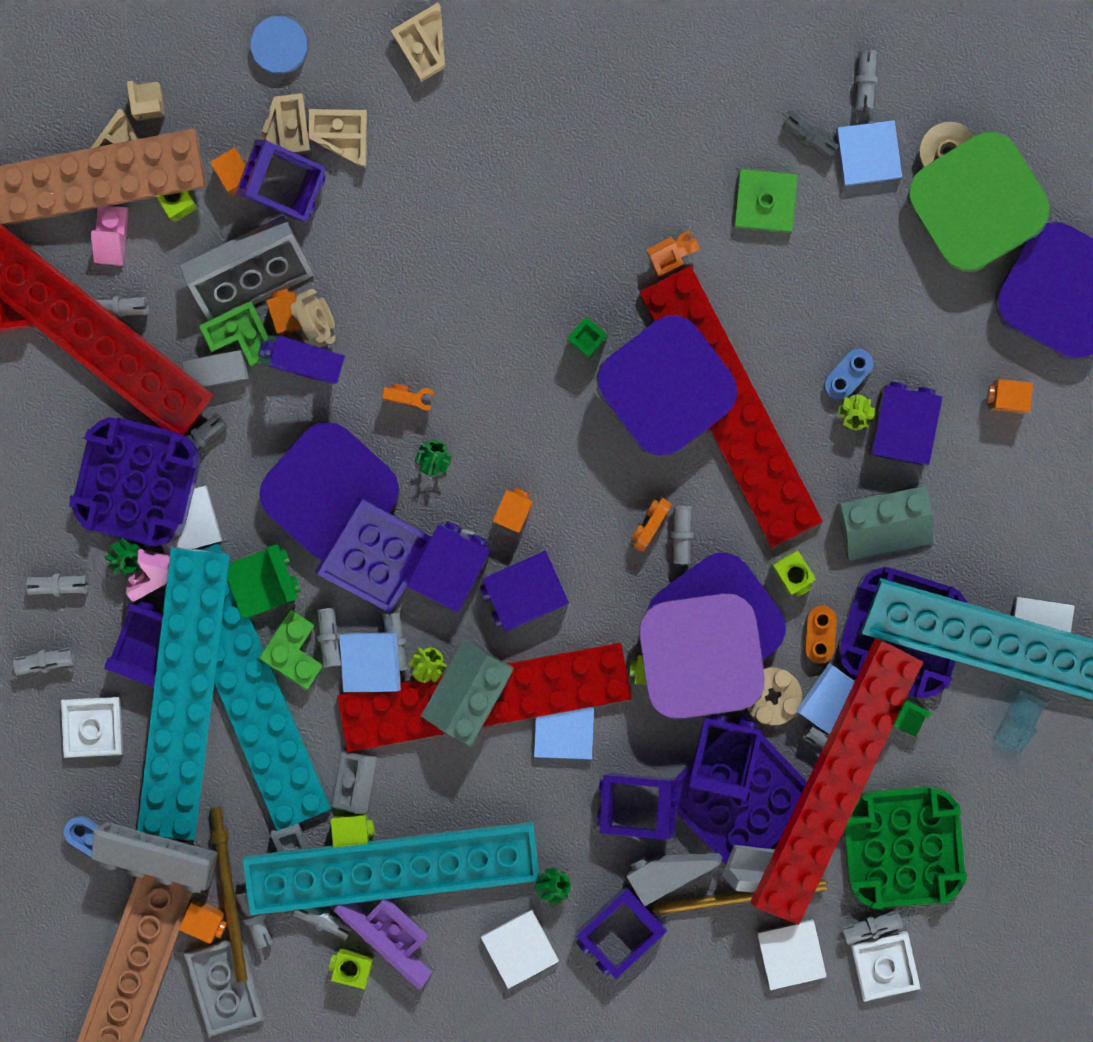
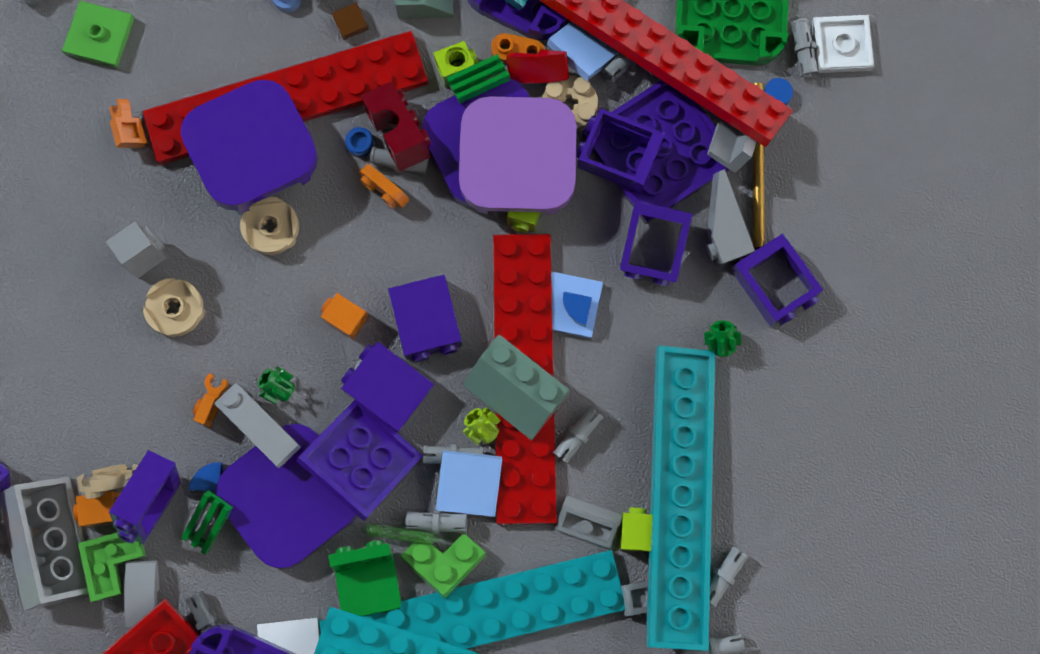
camera: 80 degrees left, 10 degrees down
lime brick [328,948,374,989] -> none
medium lavender bracket [334,899,432,990] -> none
white tile [481,909,559,989] -> none
green panel [567,317,608,360] -> none
white tile [757,919,827,990] -> none
none -> light grey brick [106,221,166,278]
none -> tan plate [143,278,204,337]
none -> green tile [181,490,233,555]
none -> blue tile [188,462,224,492]
none -> light grey slope [214,383,301,468]
none -> tan plate [240,197,299,255]
none -> reddish brown tile [331,2,369,40]
none -> blue tile [345,127,374,157]
none -> bright green piece [359,524,443,545]
none -> dark red arch [360,82,431,172]
none -> green tile [446,54,510,104]
none -> red slope [506,49,569,83]
none -> light grey pin [553,406,604,464]
none -> blue tile [563,291,592,327]
none -> blue tile [764,78,793,105]

